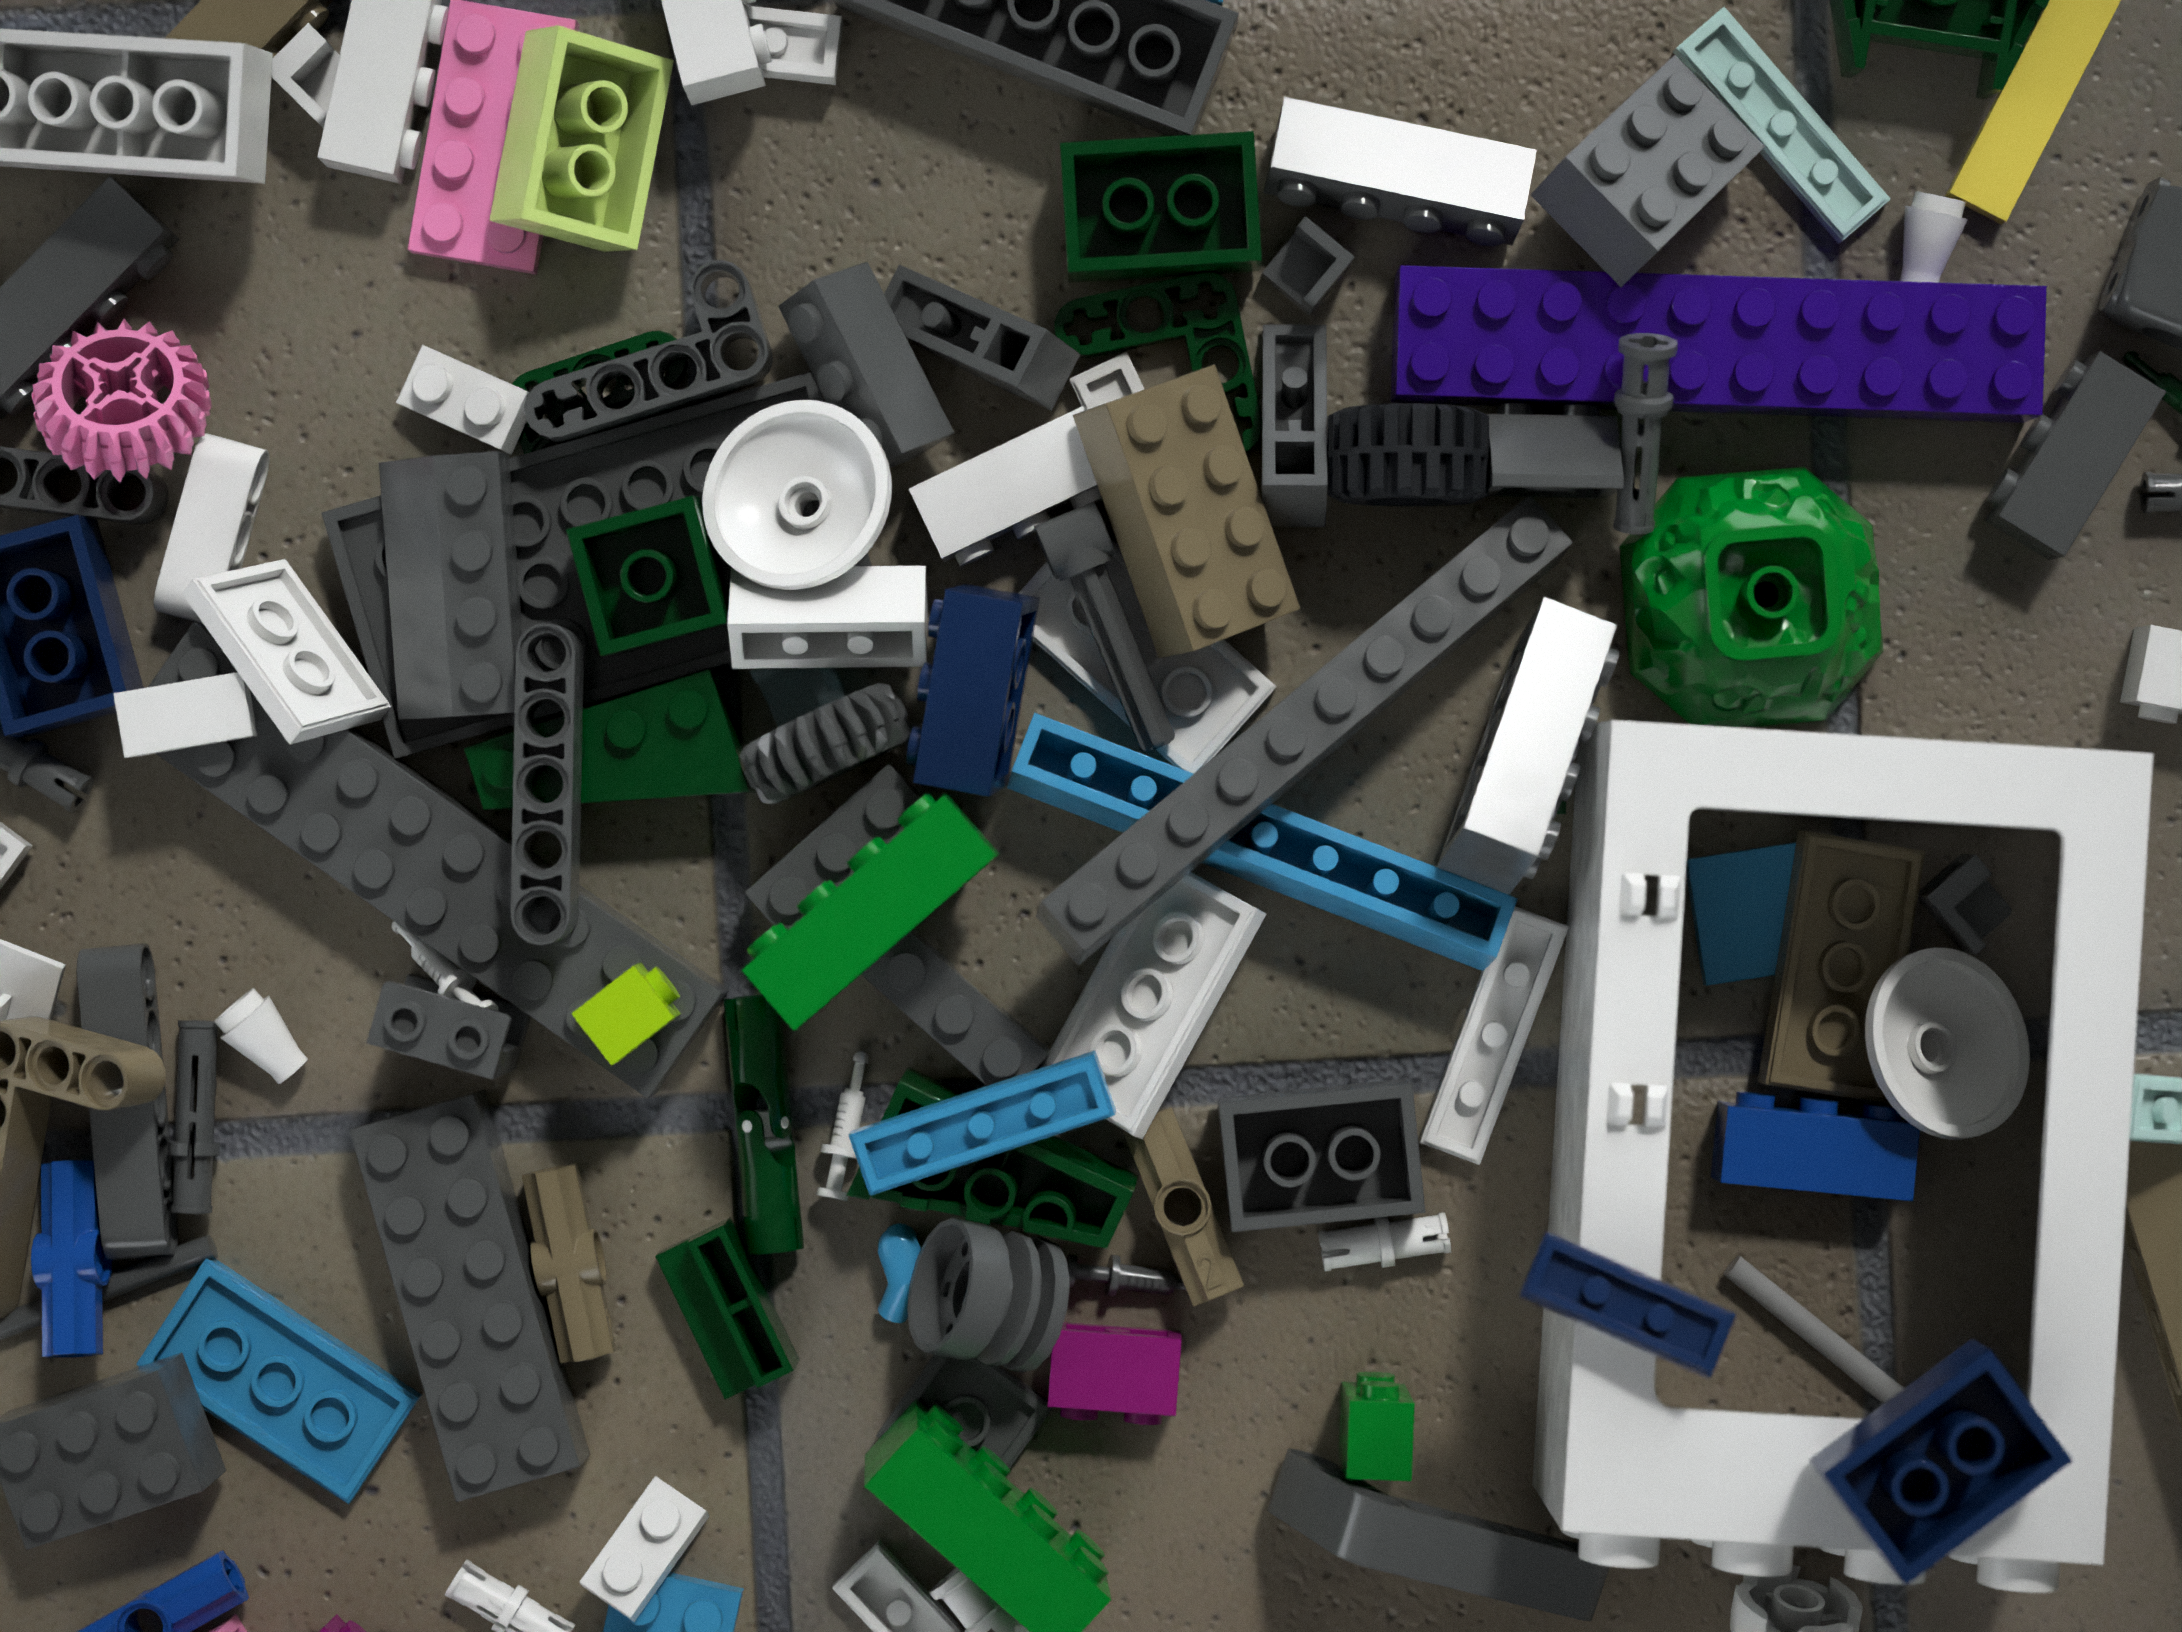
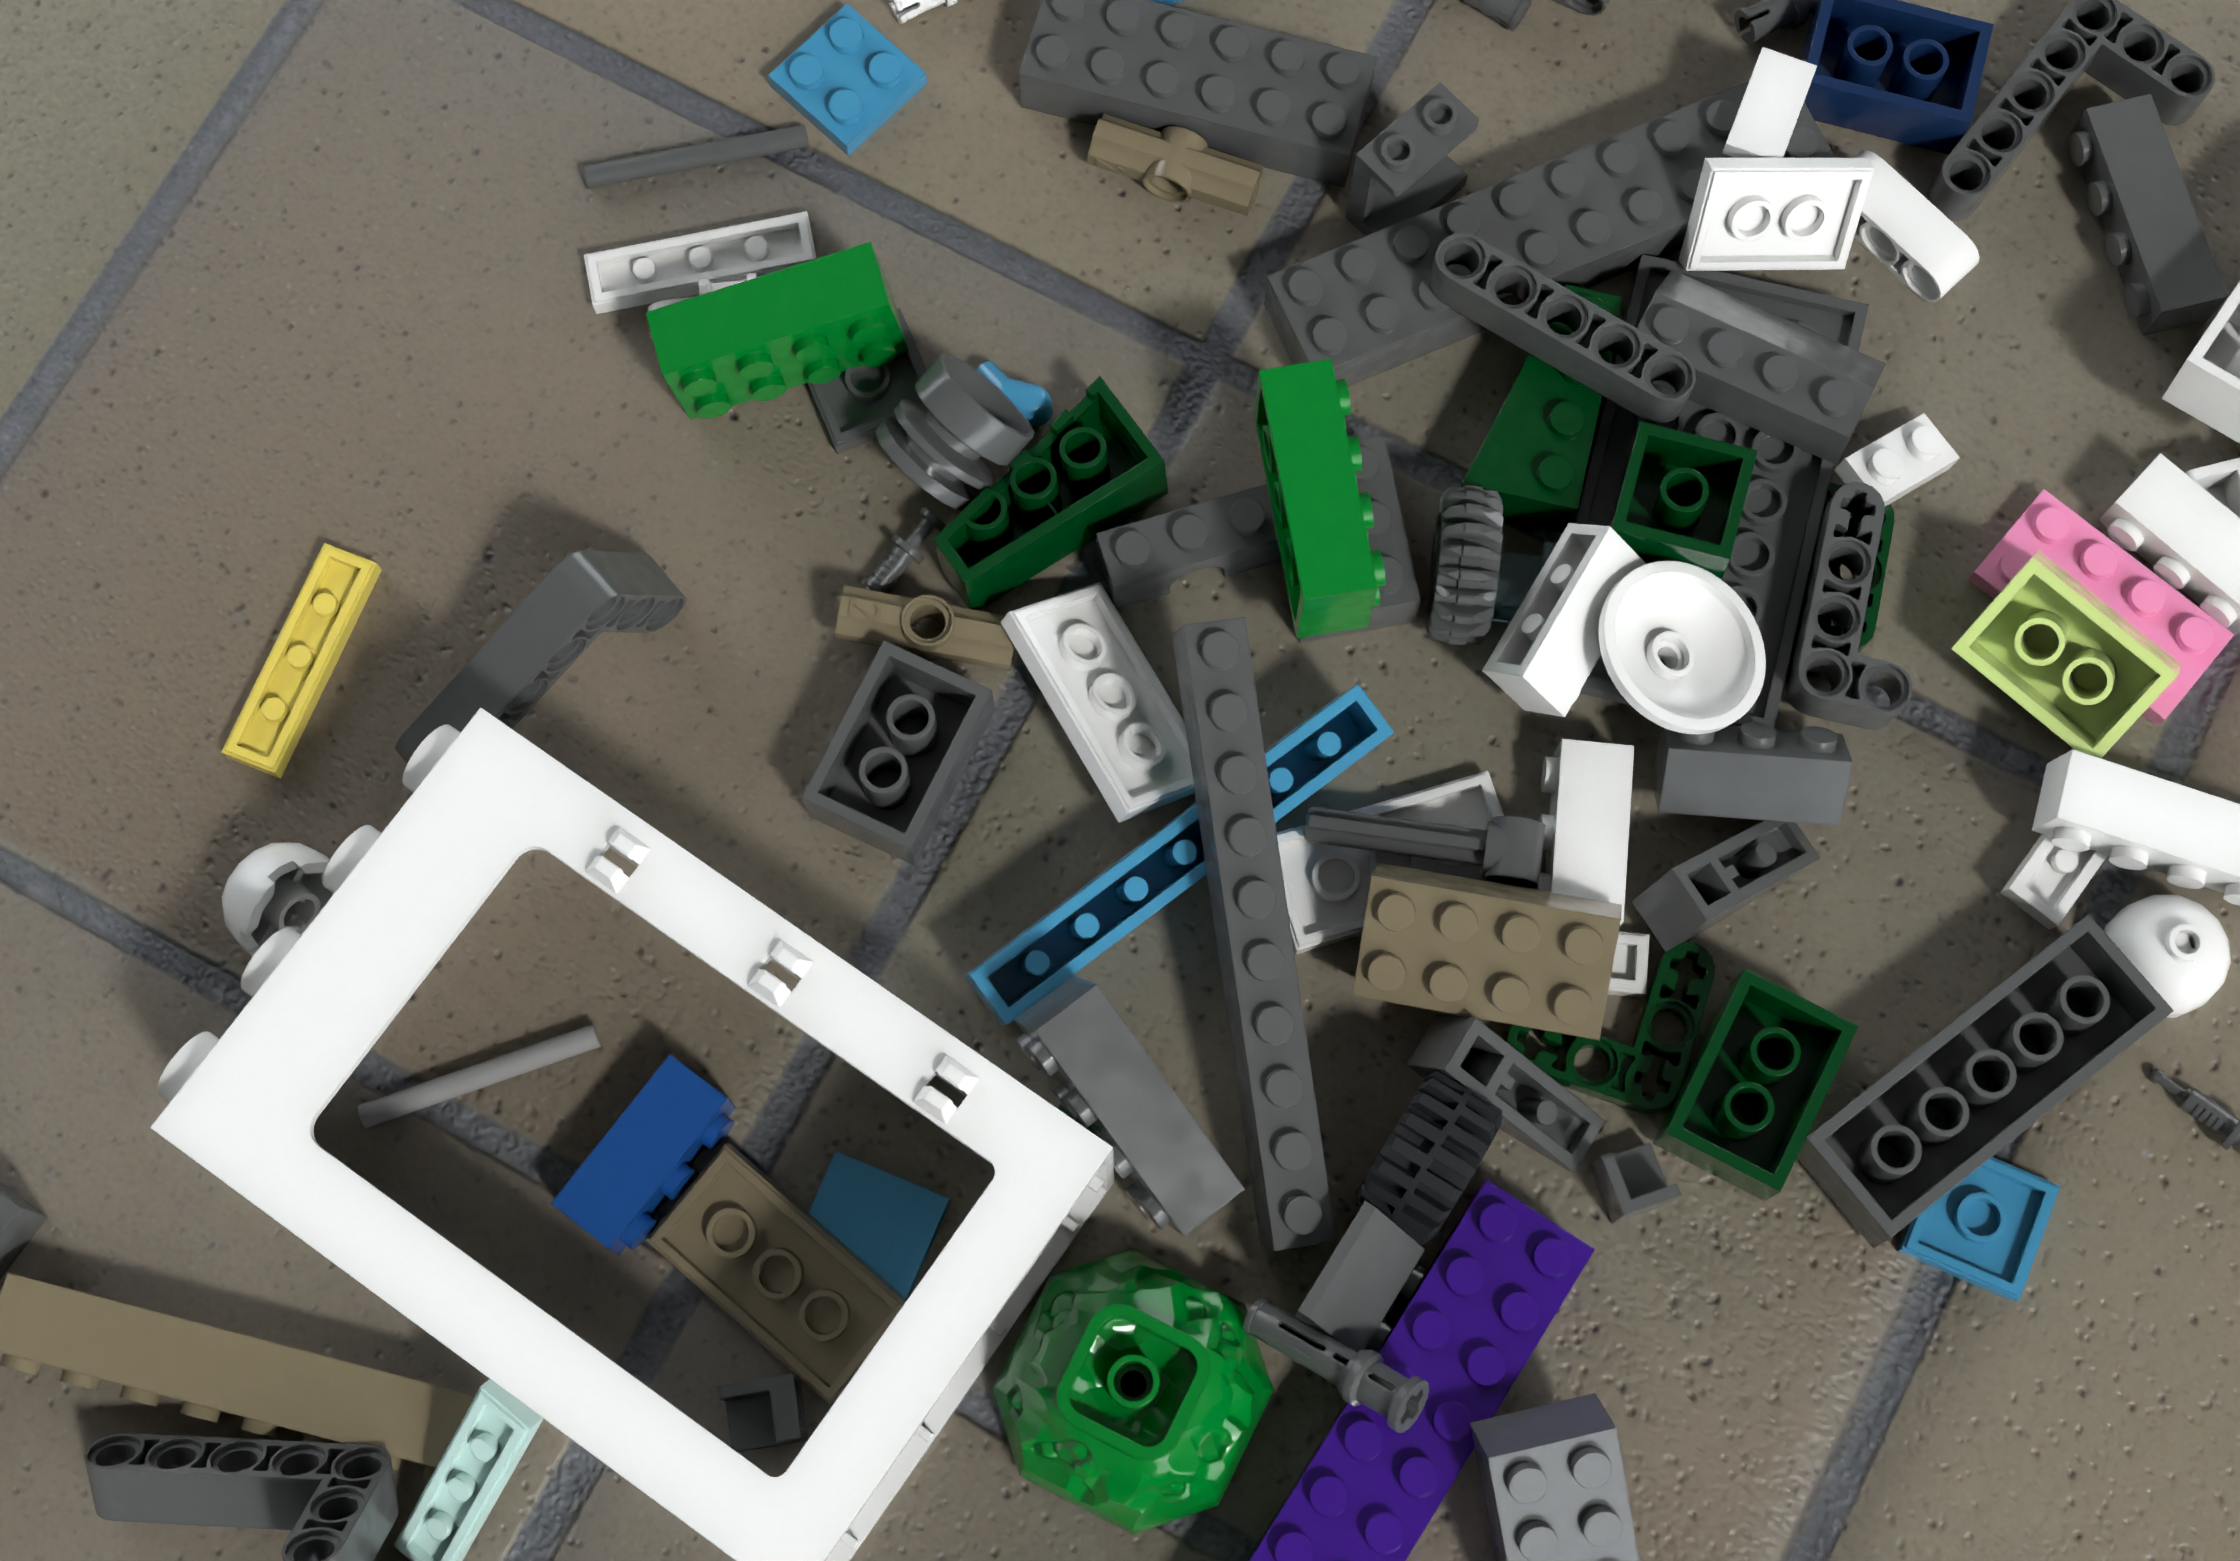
camera: 125 degrees right, 15 degrees down
bright pink gear [32,318,212,483] -> none
white cone [214,988,308,1084] -> none
white piece [392,921,499,1011] -> none
lime brick [571,963,681,1066] -> none
white plate [580,1476,709,1622] -> none
dark green piece [655,1217,800,1400] -> none
dark green piece [723,994,804,1255] -> none
white piece [816,1051,869,1201] -> none
dark azure tile [848,1051,1116,1196] -> none
dark blue brick [906,584,1040,797] -> none
magenta brick [1048,1322,1182,1425] -> none
brick [1263,97,1536,246] -> none
white pin [1318,1212,1451,1272] -> none
green brick [1339,1372,1415,1481] -> none
white tile [1418,906,1569,1165] -> none
dark blue tile [1518,1232,1736,1379] -> none
dark blue brick [1808,1339,2073,1585] -> none
white dish [1865,947,2030,1140] -> none

